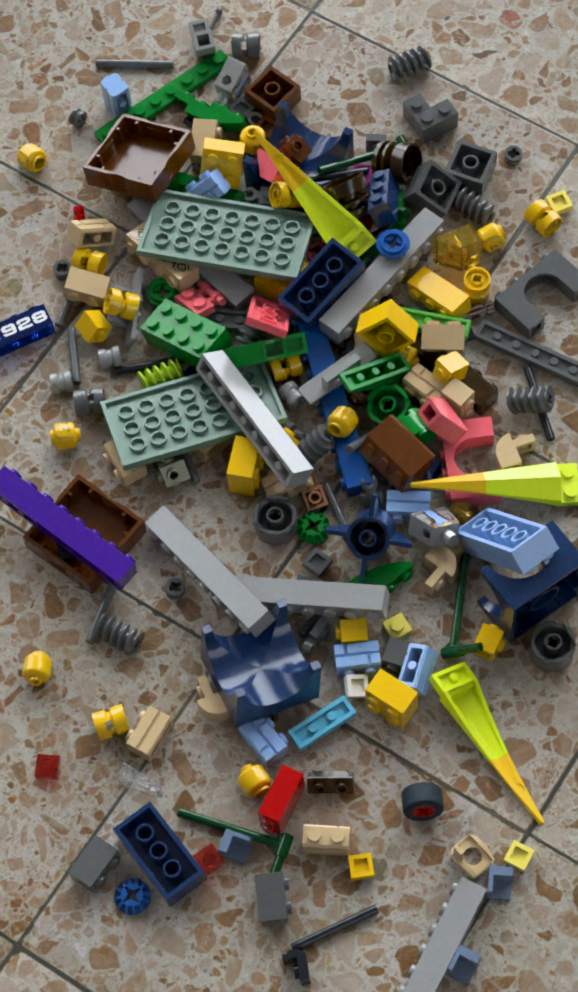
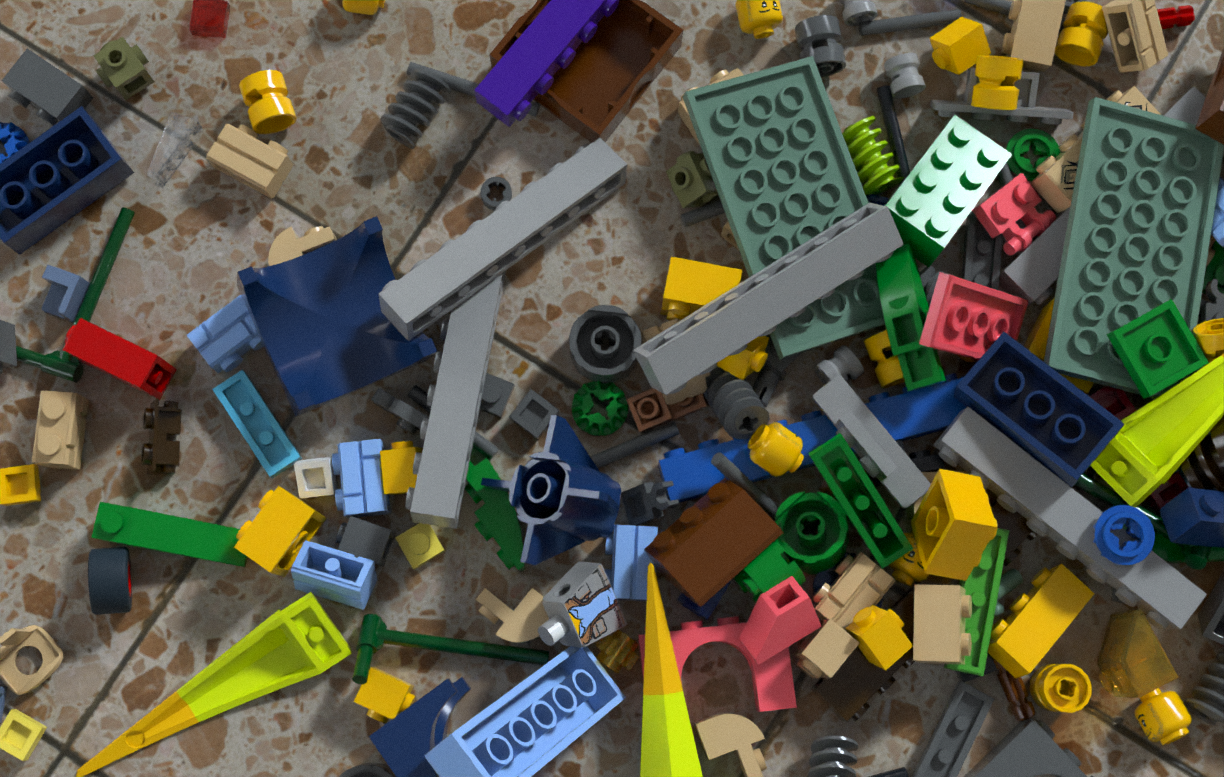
camera: 80 degrees right, 15 degrees up
clear red plate [193,843,225,876] -> none
yellow head [237,763,271,799] -> none
none -> green slope [91,502,247,567]
none -> olive brick [93,37,155,100]
none -> green plate [1107,299,1209,399]

